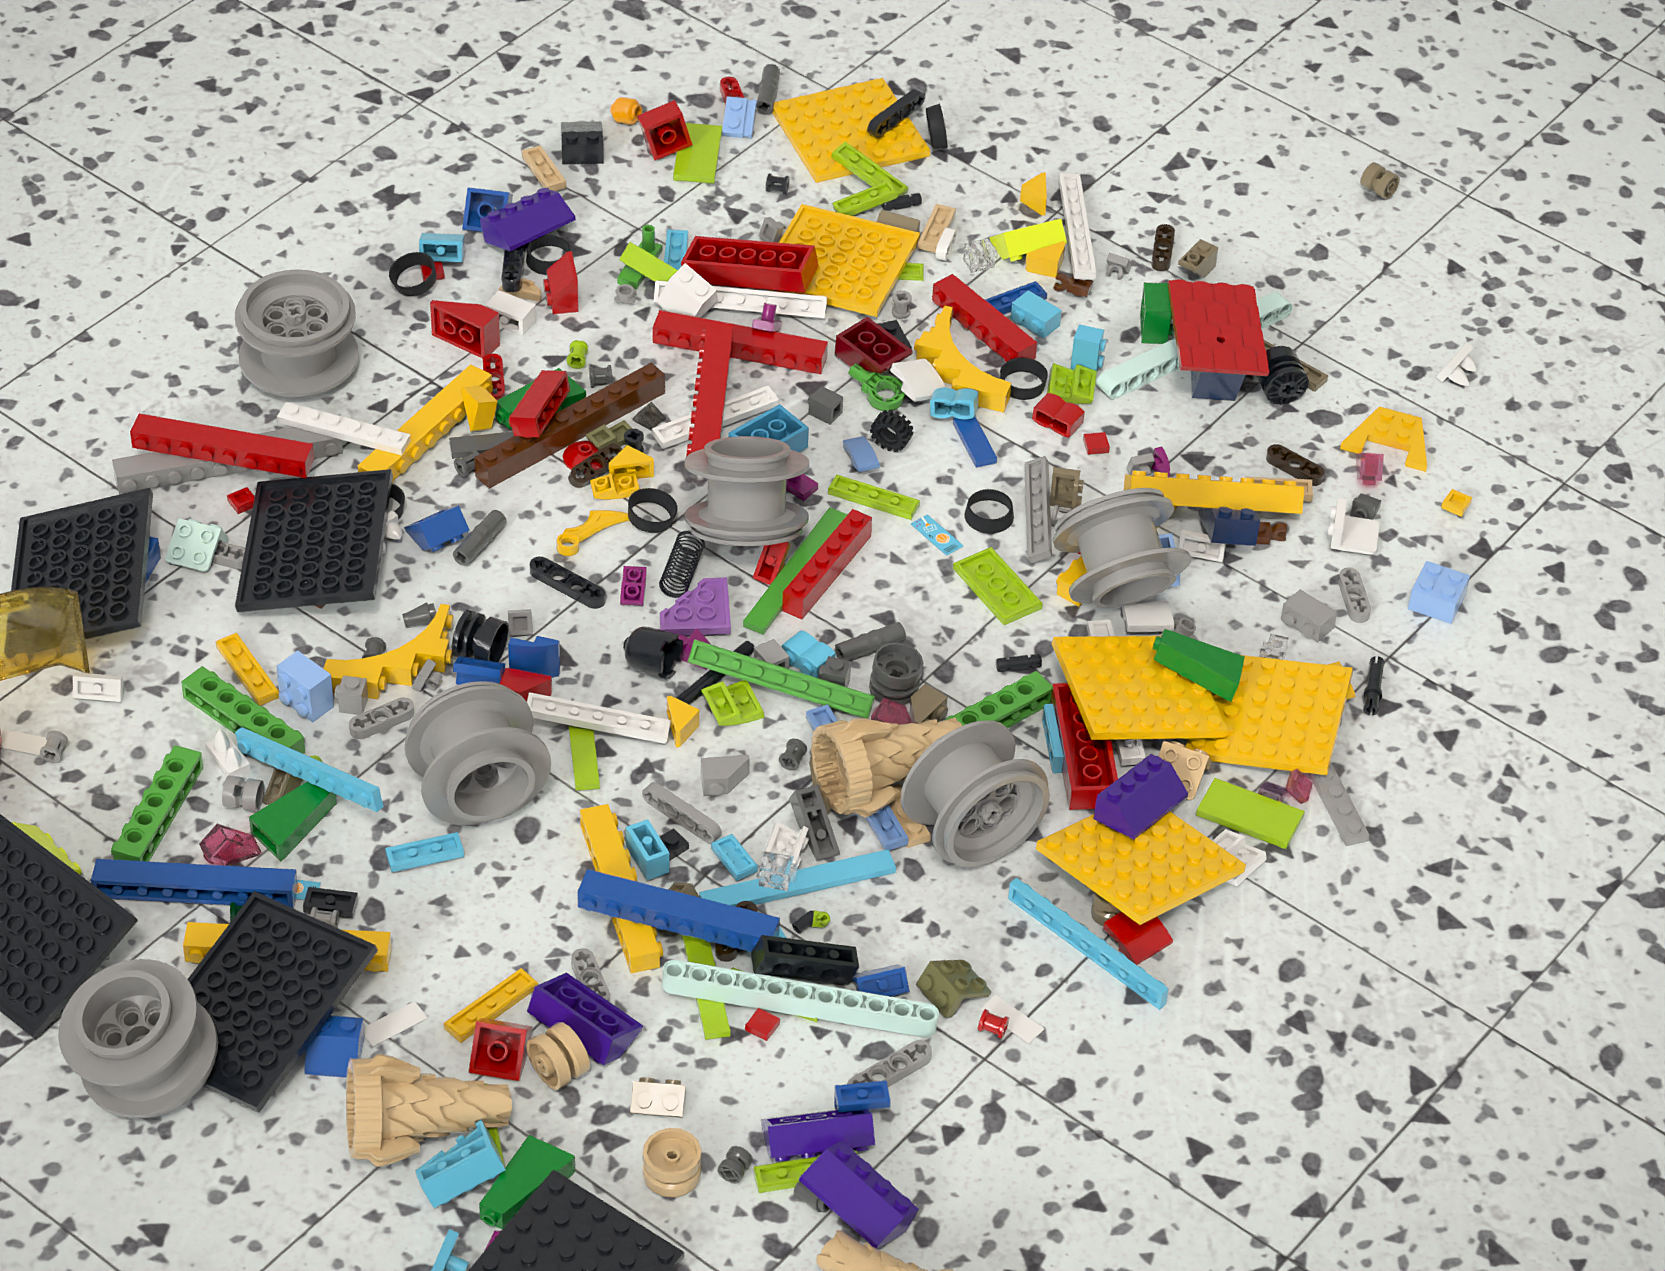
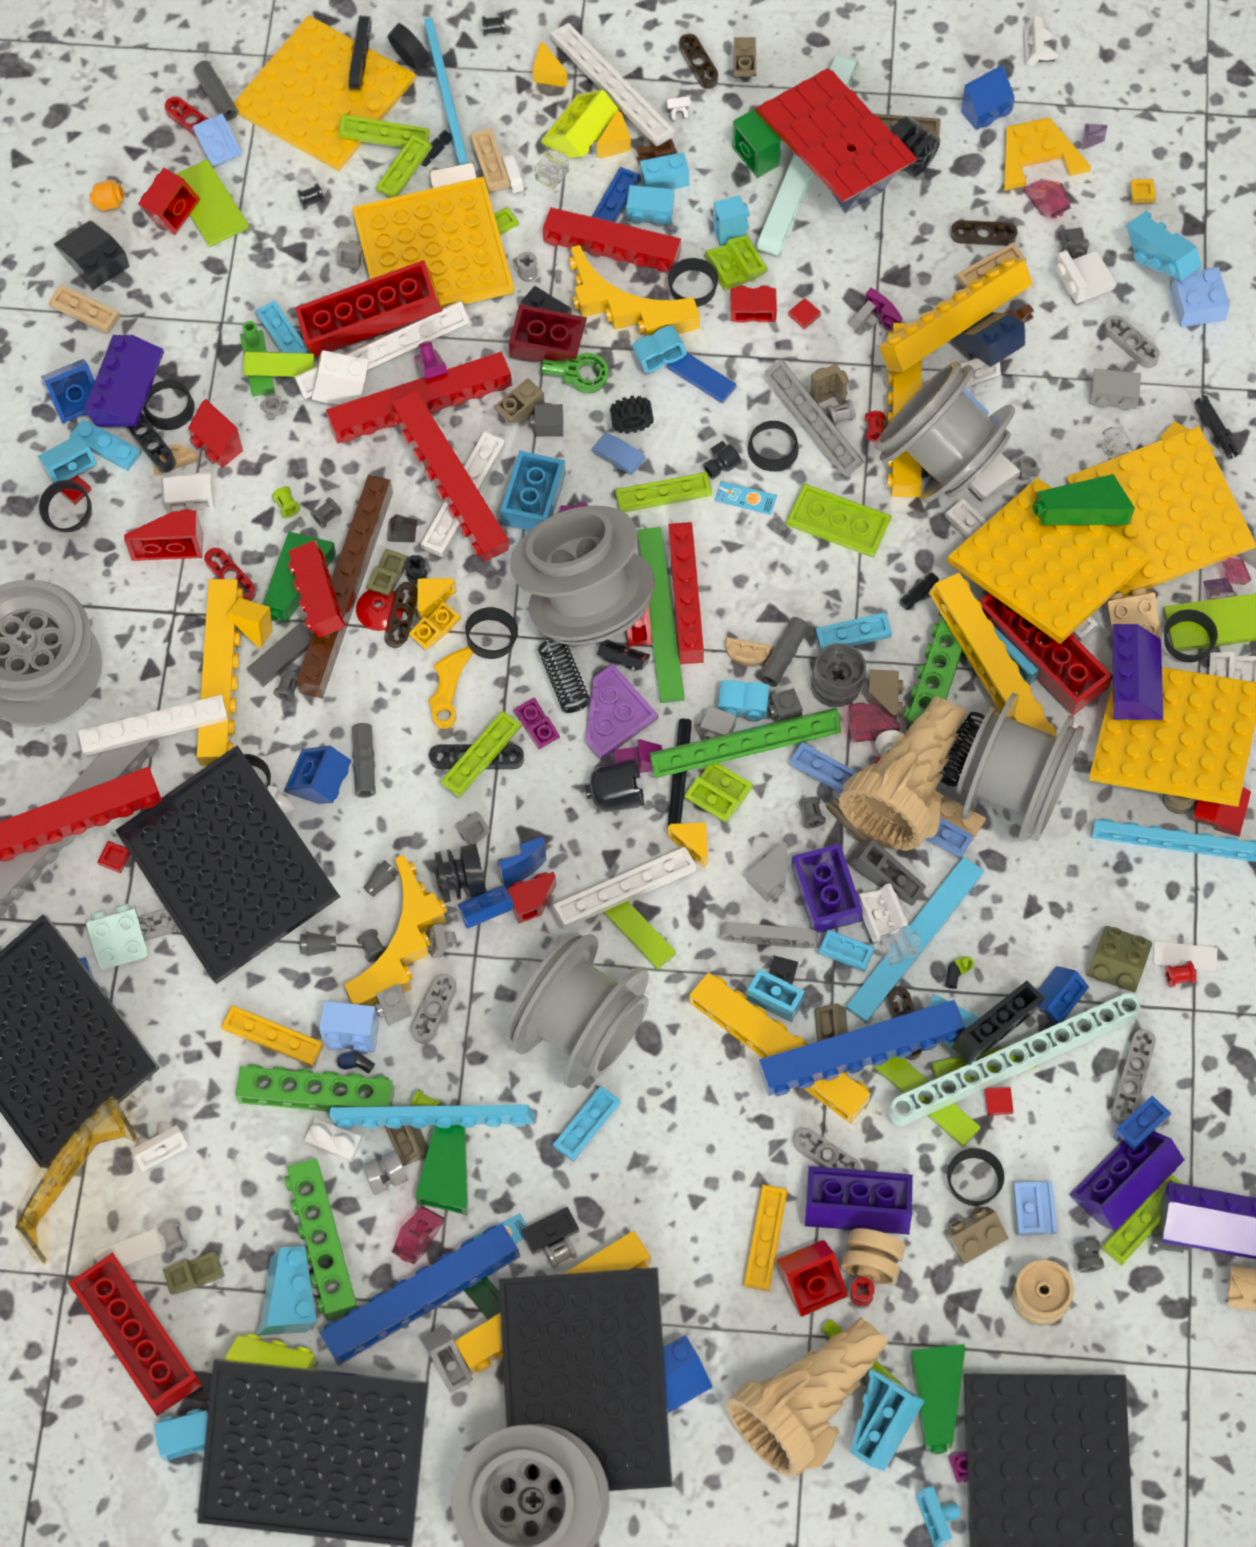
camera: 30 degrees left, 20 degrees up
white sticker [364,1001,428,1047] -> none
white slope [890,359,945,402] -> none
none -> medium azure plate [70,419,141,471]
none -> olive slope [163,1251,225,1295]
none -> medium azure wedge [257,1246,317,1336]
none -> dark grey cone [300,932,336,957]
none -> arm [337,1051,375,1074]
none -> light grey slope [420,1325,473,1393]
none -> medium azure tile [424,18,468,165]
none -> lime tile [440,711,521,798]
none -> black bush [482,14,505,36]
none -> dark tan slope [494,378,545,423]
none -> black plate [597,640,650,670]
none -> medium azure brick [640,152,689,189]
none -> black piece [703,441,742,479]
none -> tan tile [726,637,773,666]
none -> dark purple brick [791,844,863,933]
none -> medium azure plate [815,612,892,650]
none -> red bush [850,1277,875,1306]
none -> yellow brick [929,572,1057,736]
none -> black tyre [947,1148,1005,1206]
none -> blue slope [961,65,1015,130]
none -> light blue plate [1013,1181,1057,1236]
none -> clear purple slope [1082,124,1107,150]
none -> medium azure wedge [1126,211,1202,281]
none -> black tyre [1164,609,1218,663]

